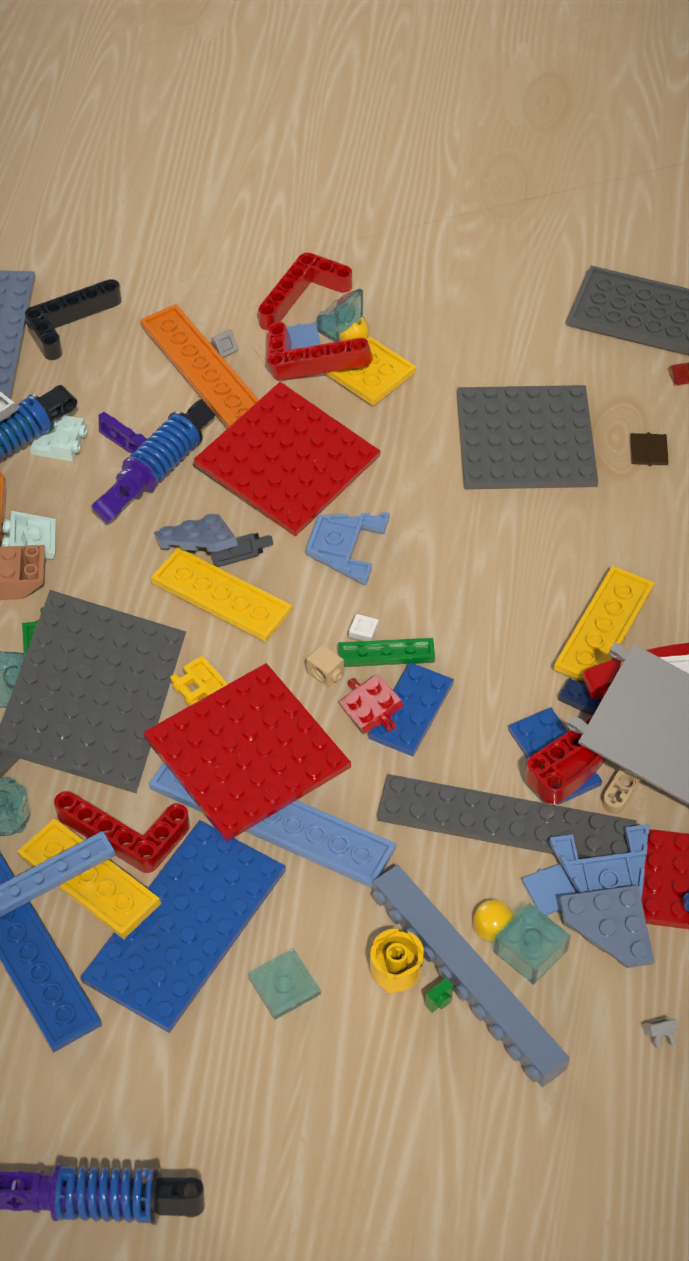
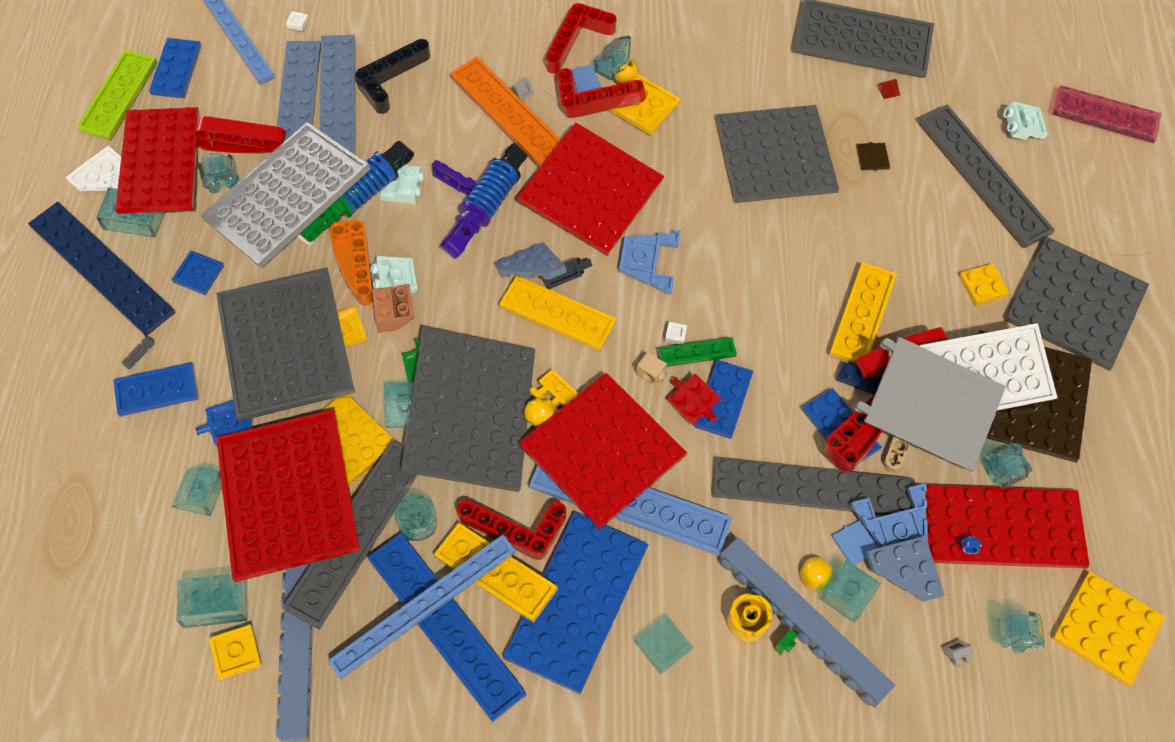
camera: 10 degrees left, 10 degrees up
none -> yellow hair [524,398,556,427]

